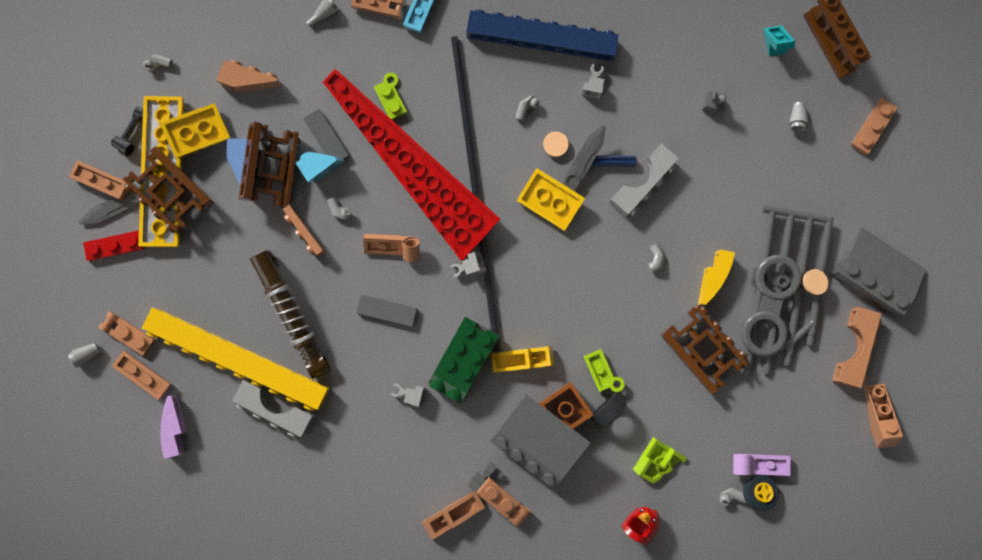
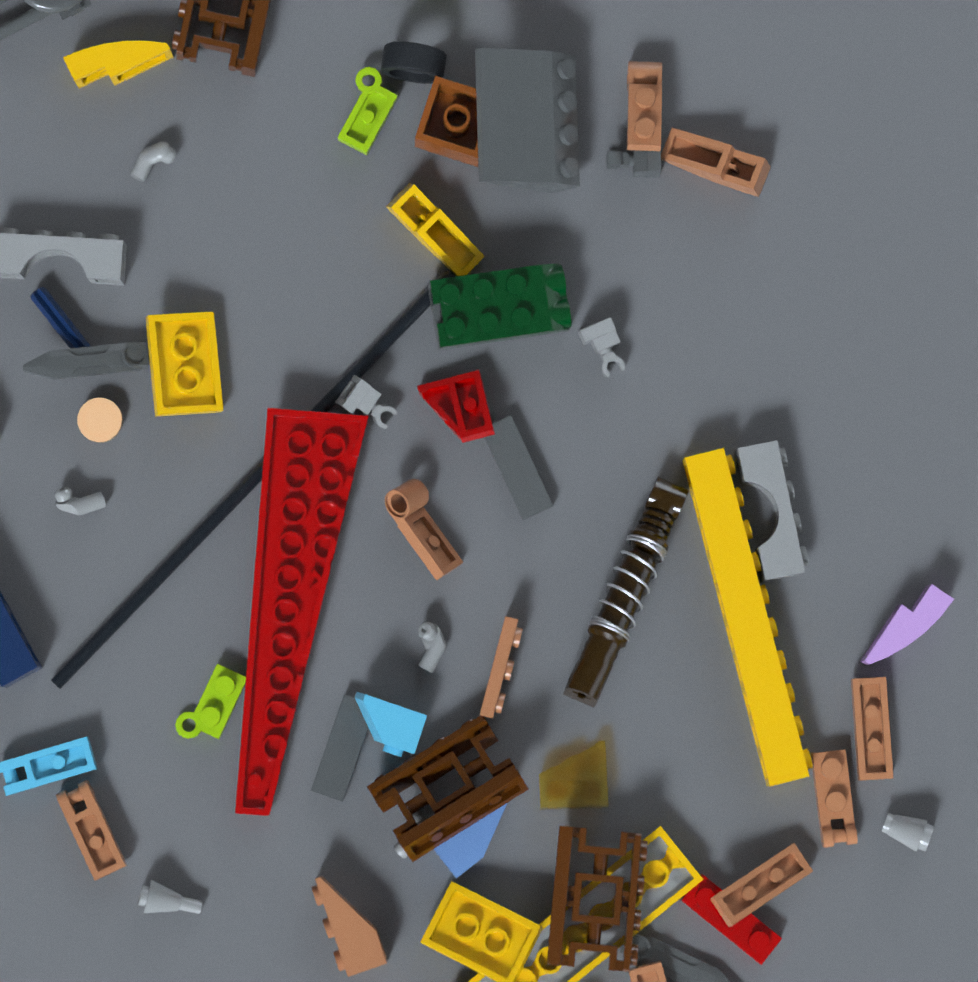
camera: 130 degrees left, 0 degrees up
none -> red wing [417,370,495,443]
none -> clear yellow wing [539,741,608,810]
none -> nougat plate [710,843,813,927]

